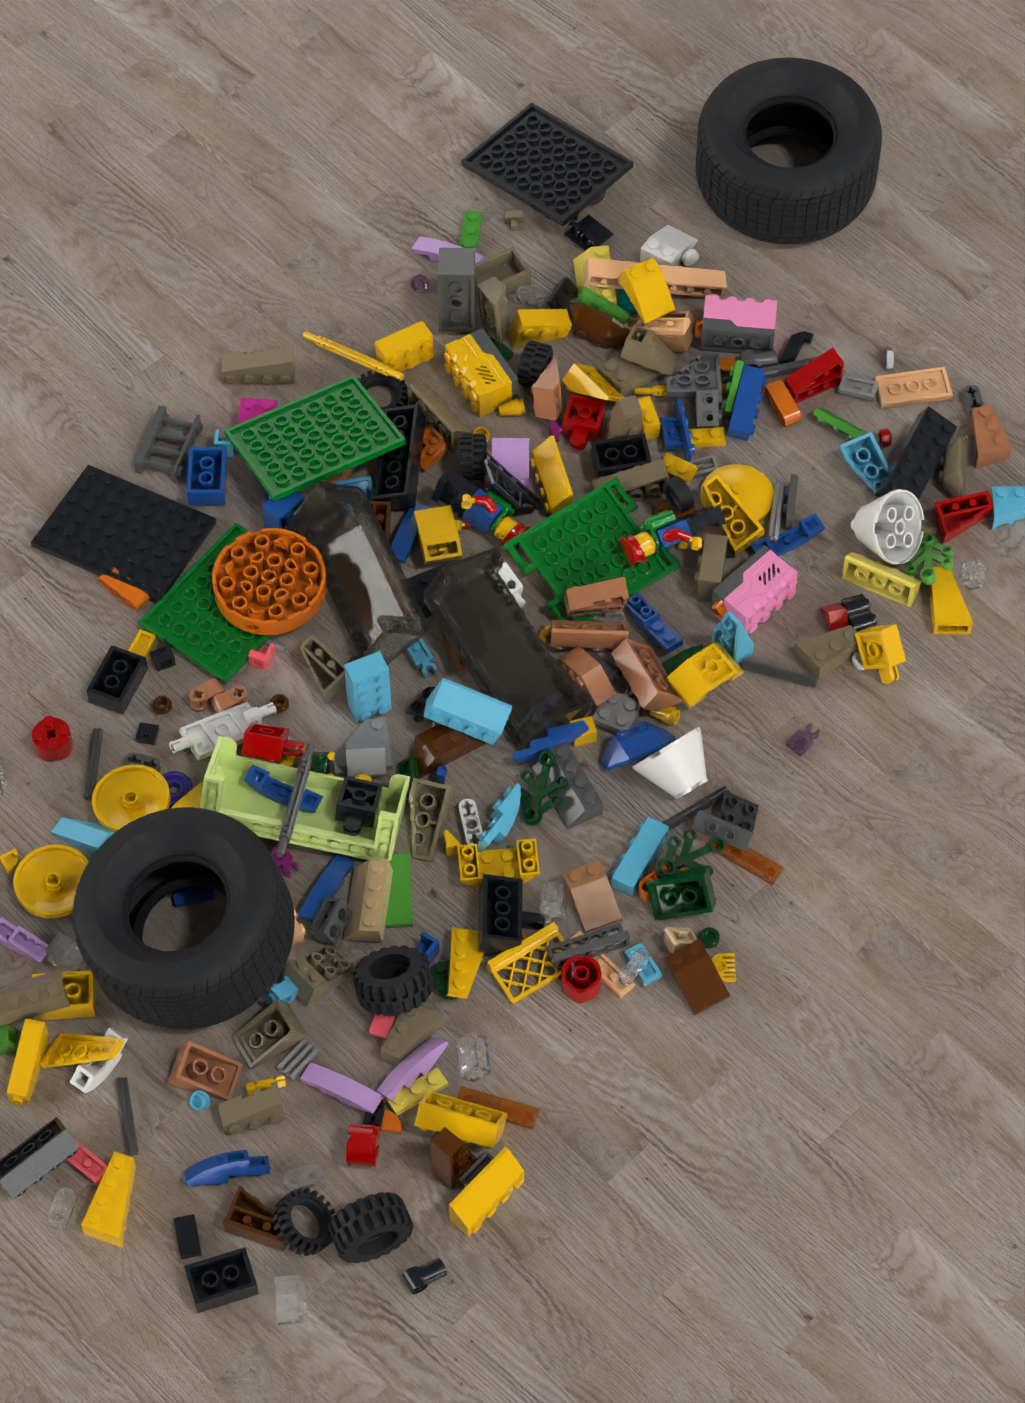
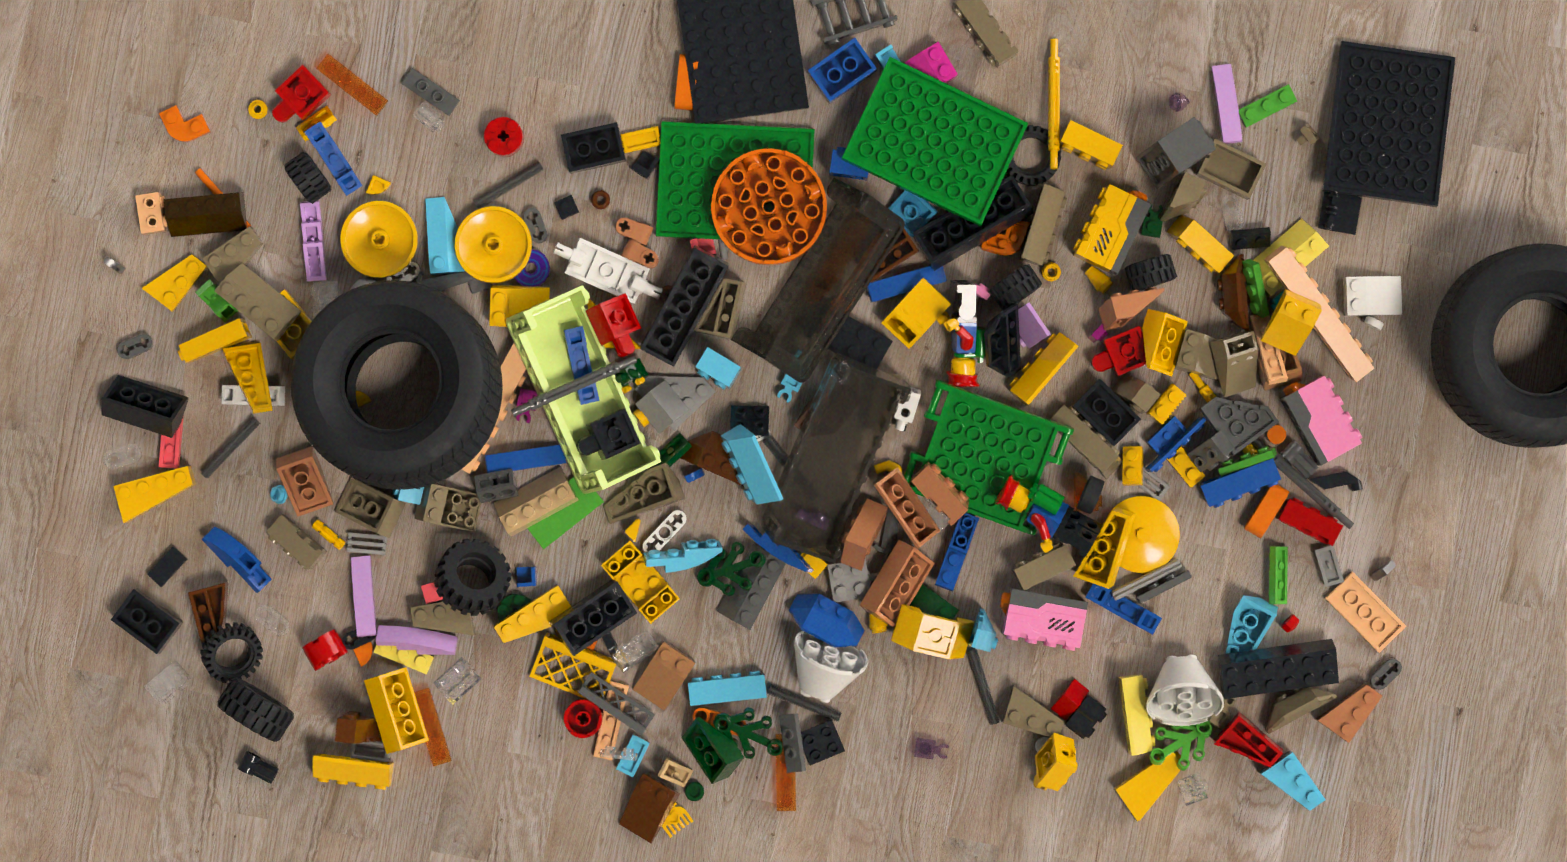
camera: 55 degrees right, 30 degrees up
none -> black brick [640,245,729,367]

